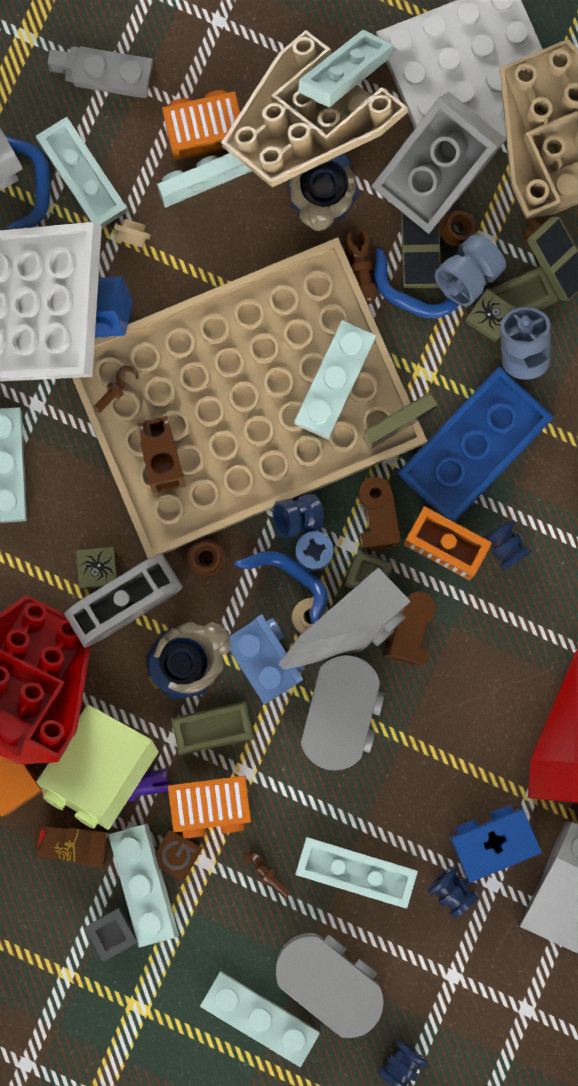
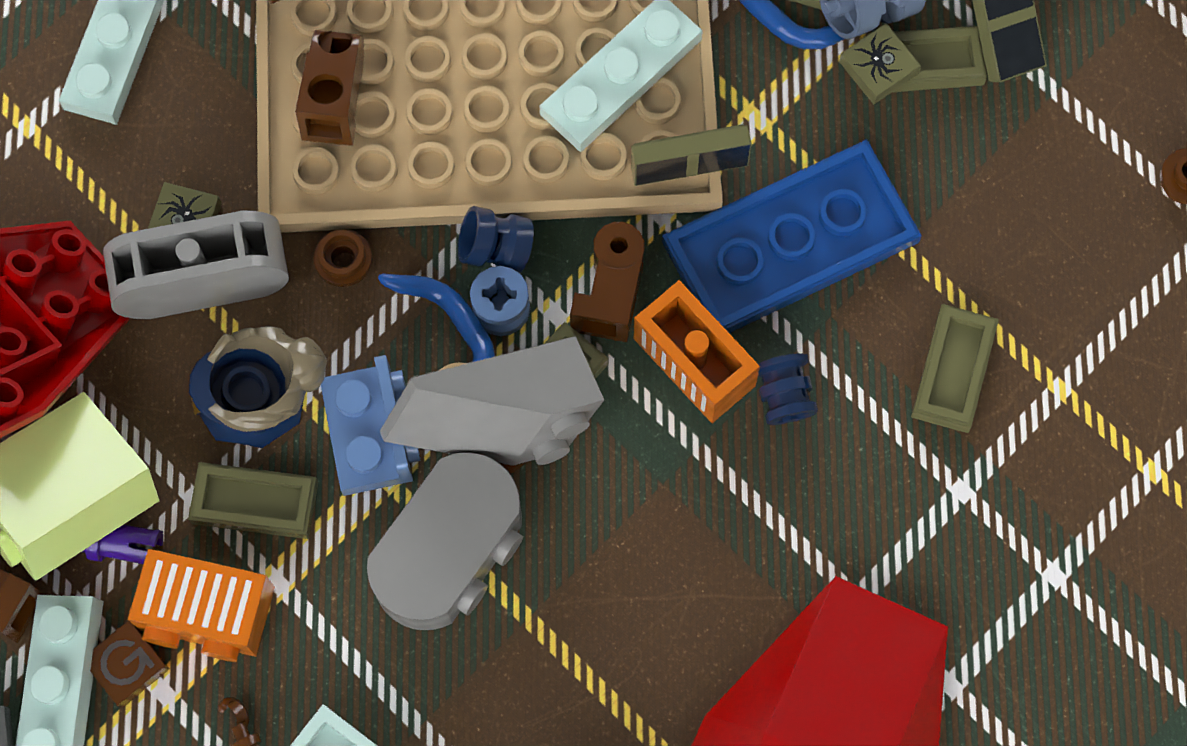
camera: 25 degrees right, 10 degrees down
reddish brown leg [382,592,436,668] -> none
sand blue wheel [500,307,551,379] -> none

